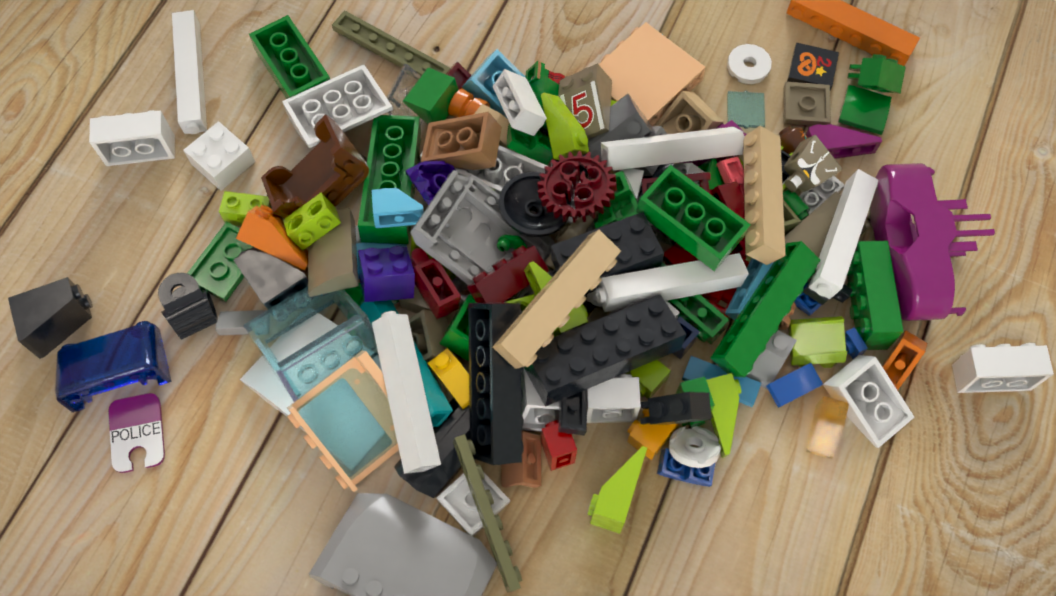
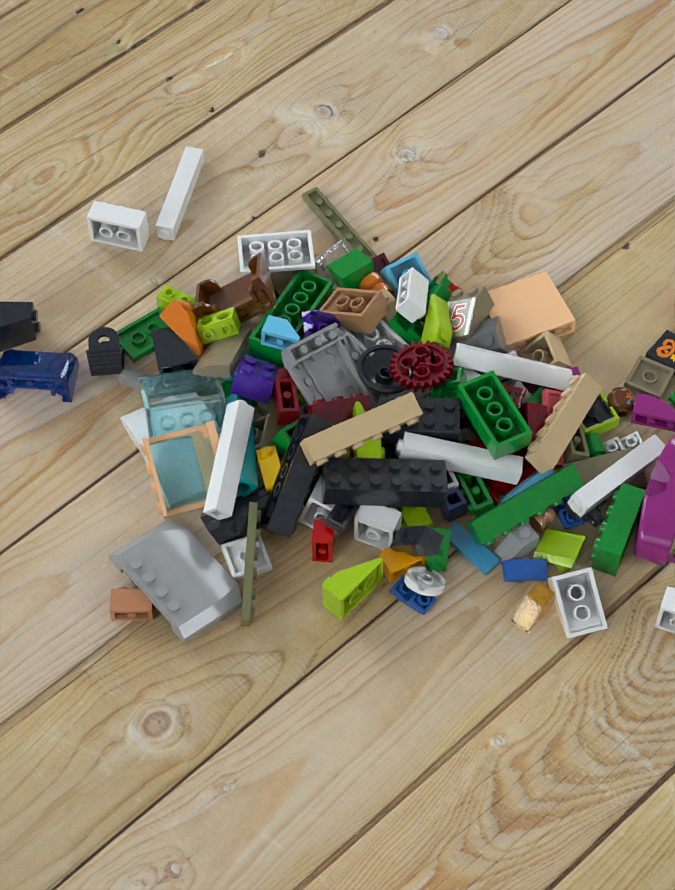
camera: 25 degrees right, 10 degrees down
piece [108,393,165,473] -> none
white brick [183,121,255,191] -> none
green brick [249,15,330,99] -> none
green arm [497,234,528,252] -> none
nougat panel [501,431,542,488] -> none
lime slope [706,373,741,458] -> none
white tile [727,44,772,84] -> none
clear light blue piece [727,90,765,129] -> none
dark tan torso [784,135,842,192] -> none
blue plate [845,327,868,359] -> none
orange slope [882,330,928,391] -> none

